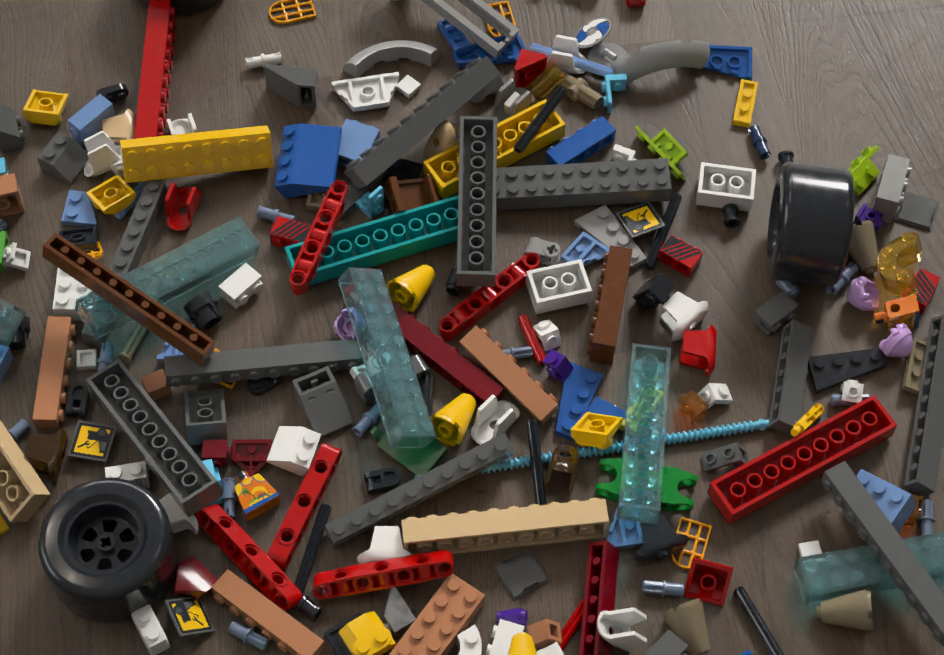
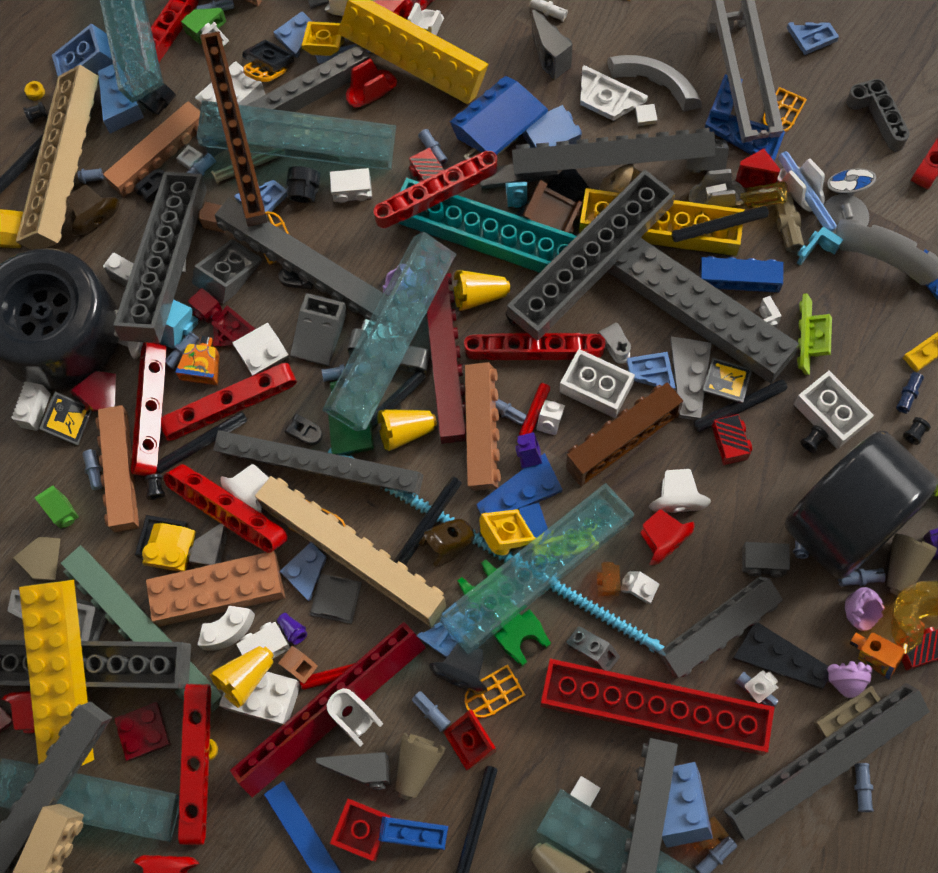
camera: 50 degrees right, 10 degrees up
piece [67,420,117,463] -> none
white piece [471,395,520,445] -> none
black brick [632,273,675,310] -> none
yellow piece [791,404,824,436] -> none
none -> medium blue wing [280,542,327,601]

